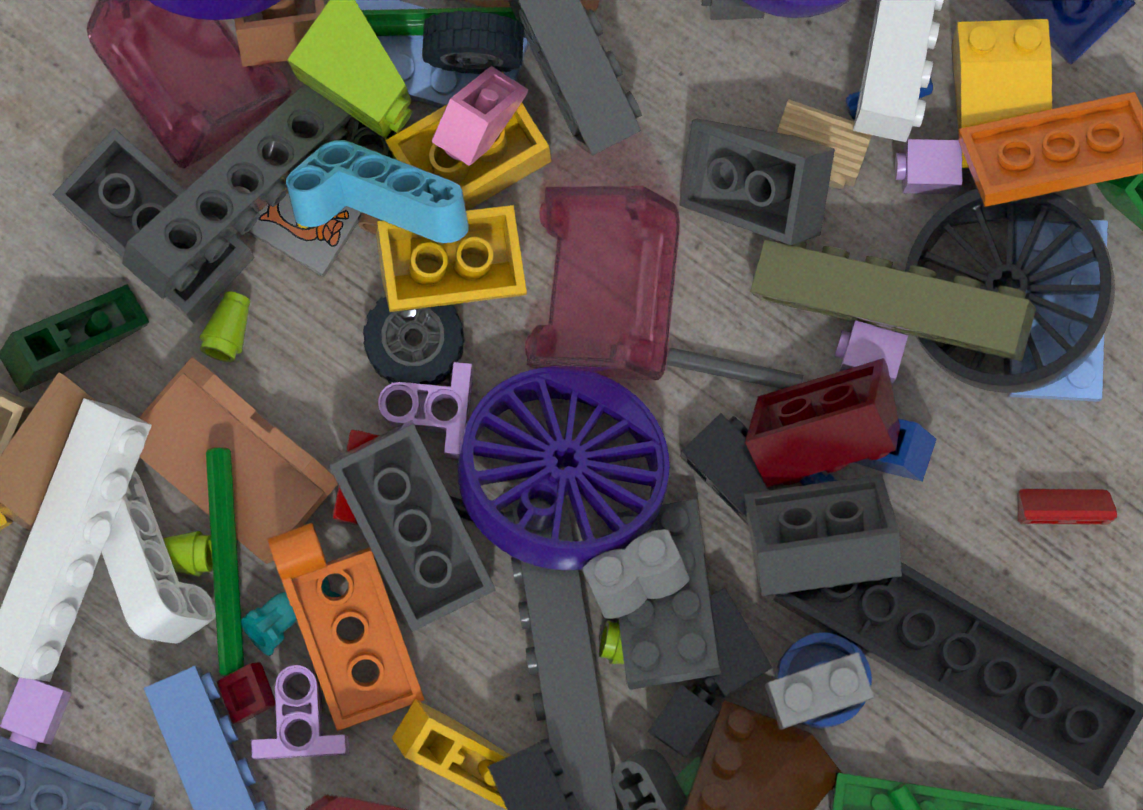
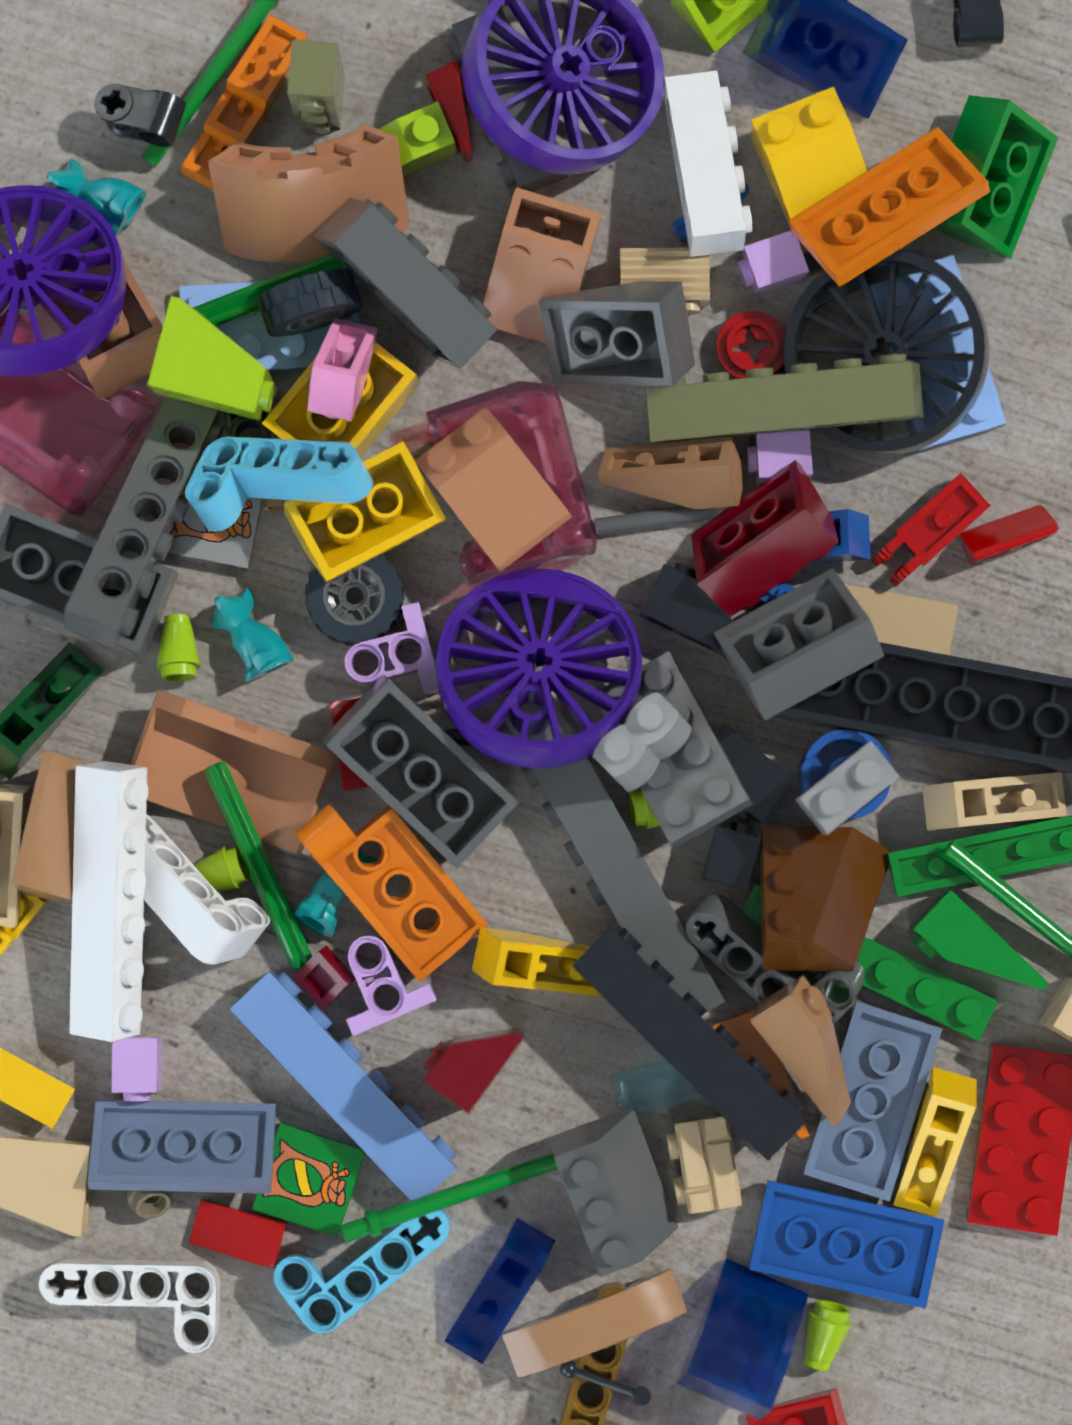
camera: 25 degrees left, 5 degrees up
none -> teal animal [210,588,294,682]
none -> nougat slope [415,407,572,572]
none -> nougat slope [483,187,602,345]
none -> medium nougat slope [597,436,746,510]
none -> red gear [717,311,785,379]
none -> tan sticker [845,584,958,655]
none -> red hinge [870,473,991,588]
none -> tan slope [922,772,1067,831]

